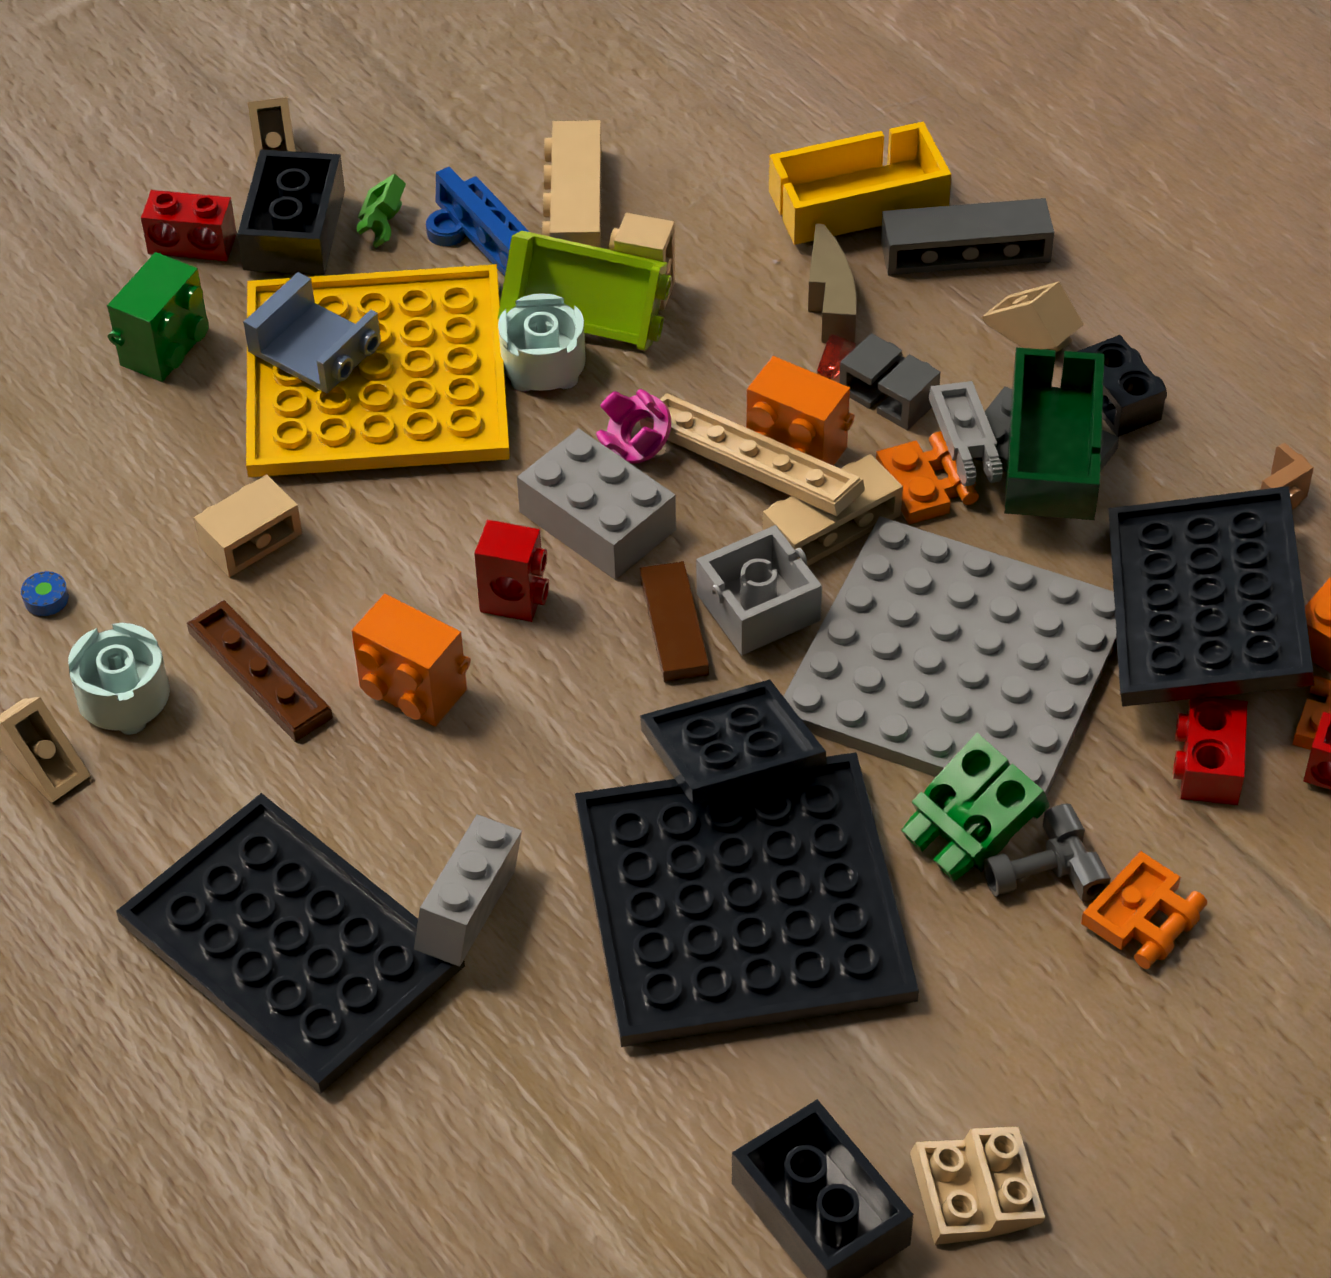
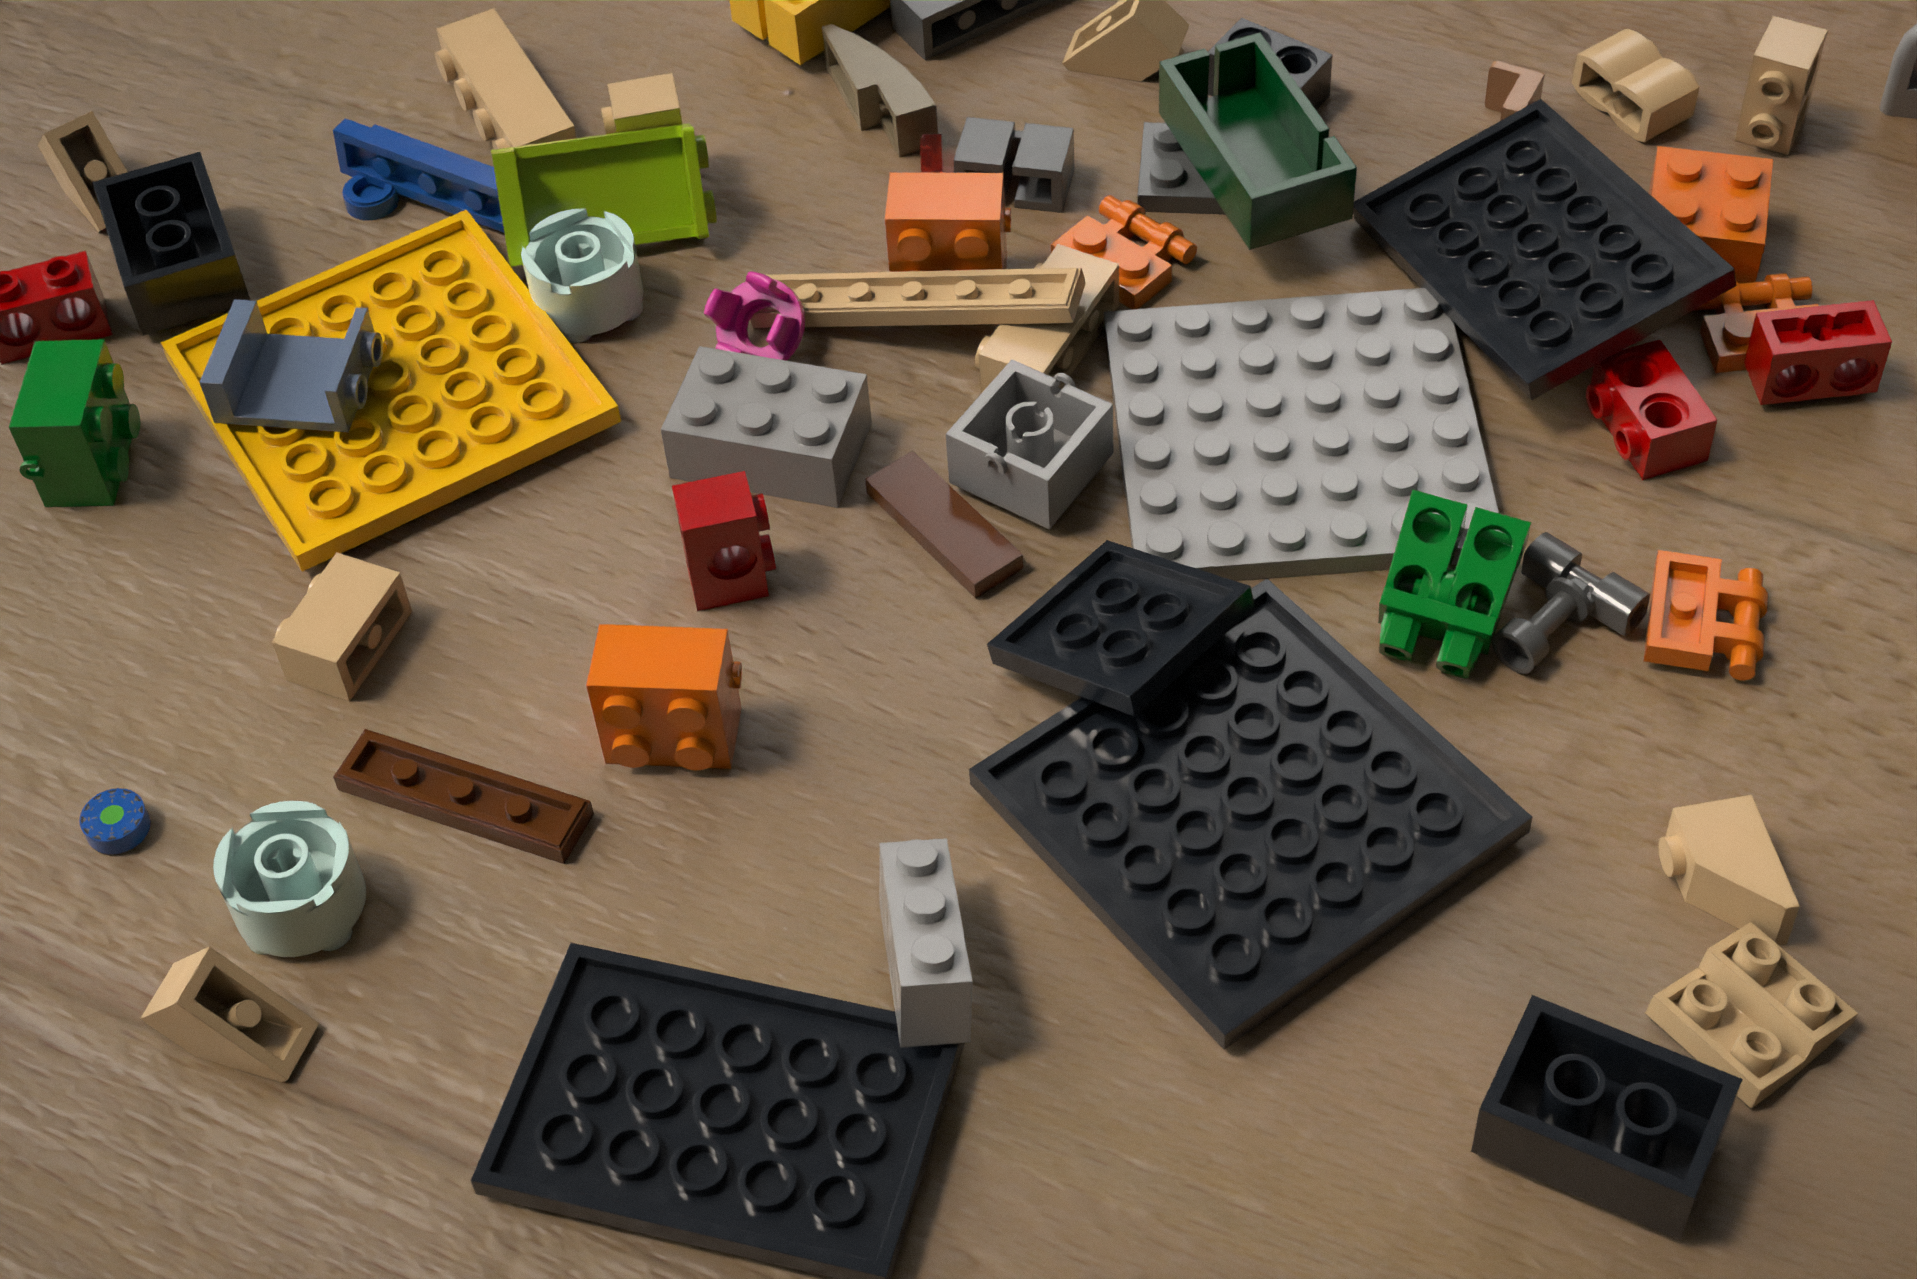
camera: 25 degrees left, 0 degrees up
bright green plate [357,173,406,248] -> none
light grey hinge [929,381,1003,486] -> none
none -> tan slope [1658,795,1800,945]

